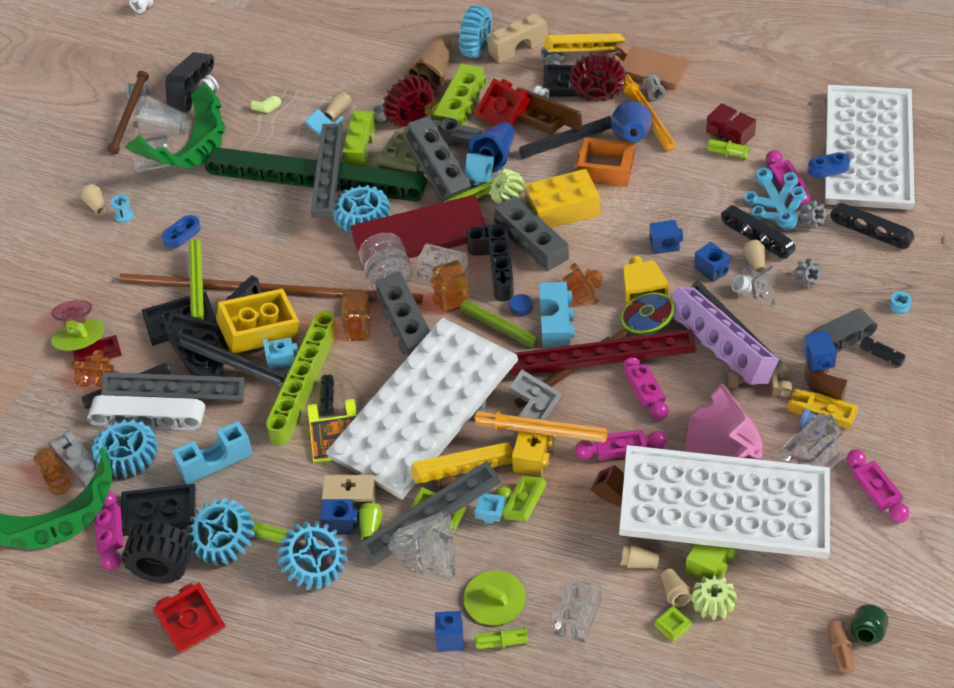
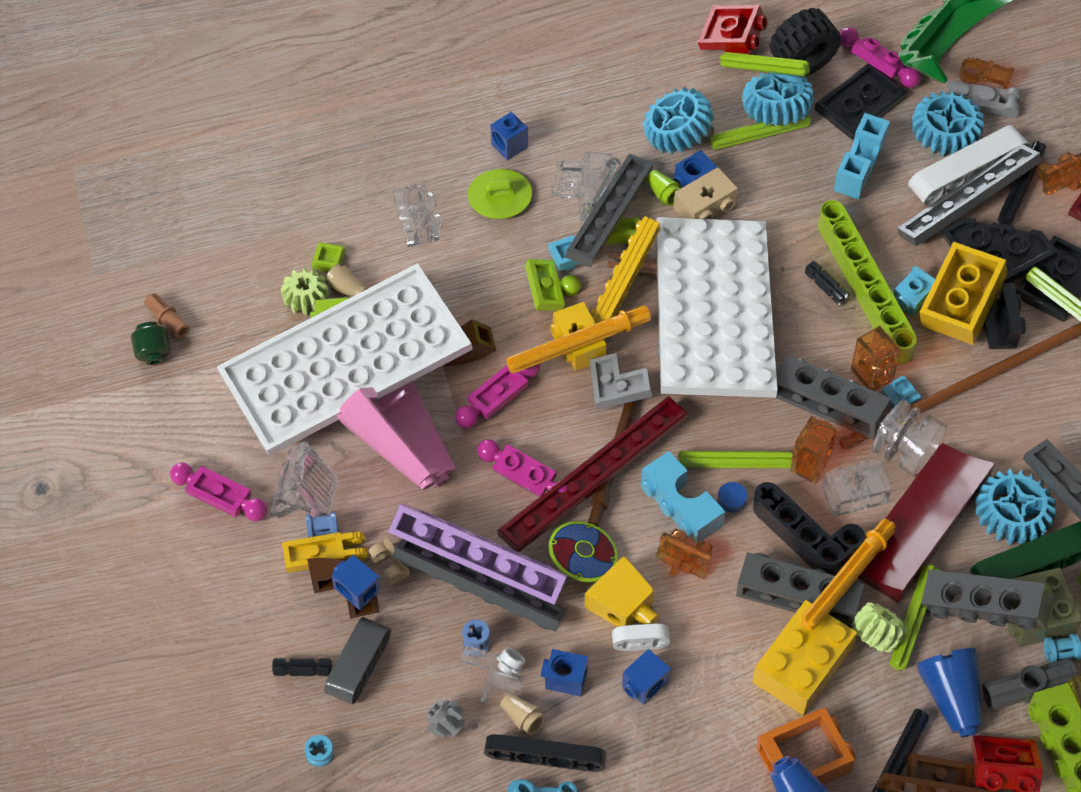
camera: 140 degrees right, 10 degrees up
black axle [178,333,286,387] -> none
flag [307,399,357,463] -> none
medium azure brick [464,153,494,186] -> none
lime axle [475,627,529,650] -> none
none -> medium blue bush [462,620,490,657]
none -> white beam [612,624,670,651]
none -> lime axle [719,52,810,77]
none -> light orange axle [801,519,896,631]

